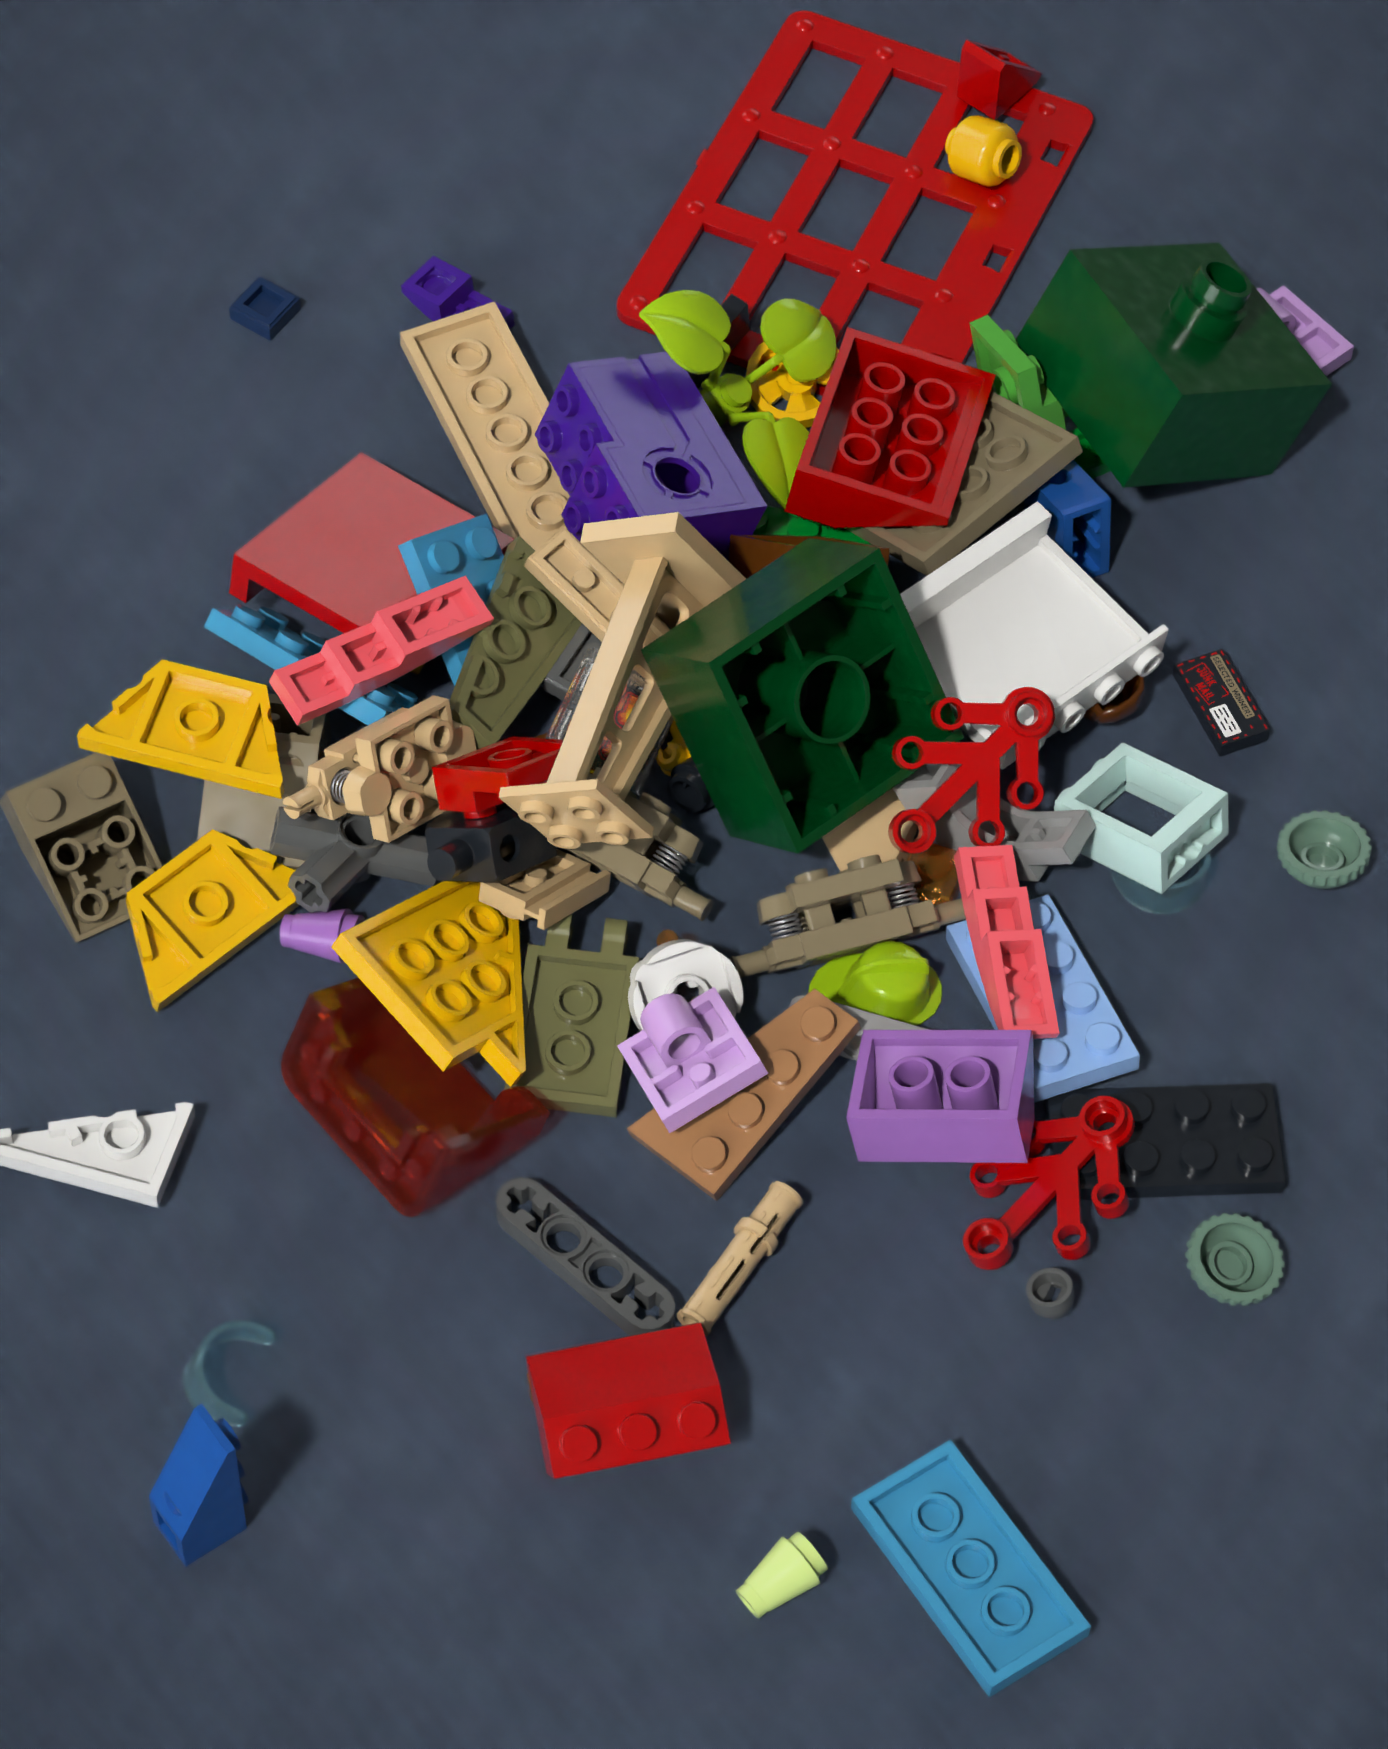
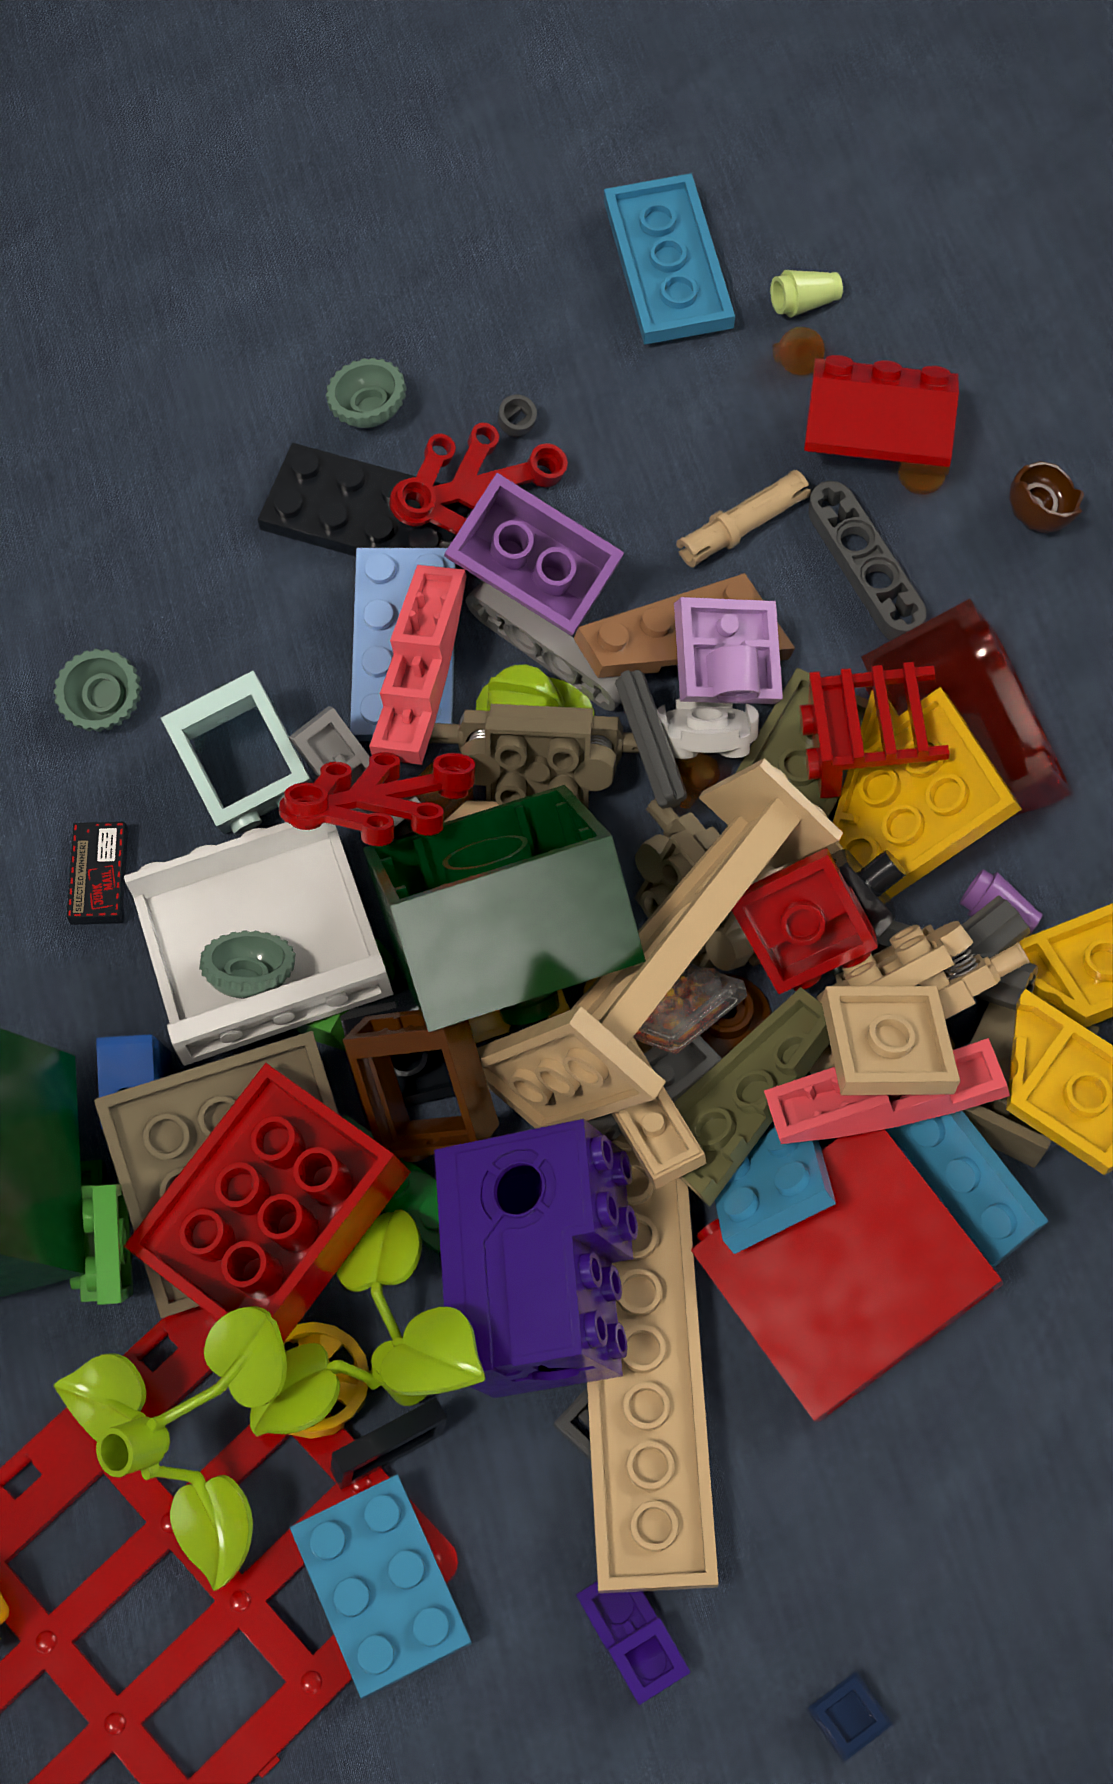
camera: 155 degrees left, 10 degrees up
none -> lime plant [53,1306,287,1591]
none -> sand green hat [199,930,296,999]
none -> dark azure plate [290,1474,473,1699]
none -> dark grey axle [615,670,687,809]
none -> clear orange plate [772,327,825,375]
none -> red plate [799,662,950,799]
none -> tan plate [821,986,960,1095]
none -> reddish brown hair [1009,461,1084,533]

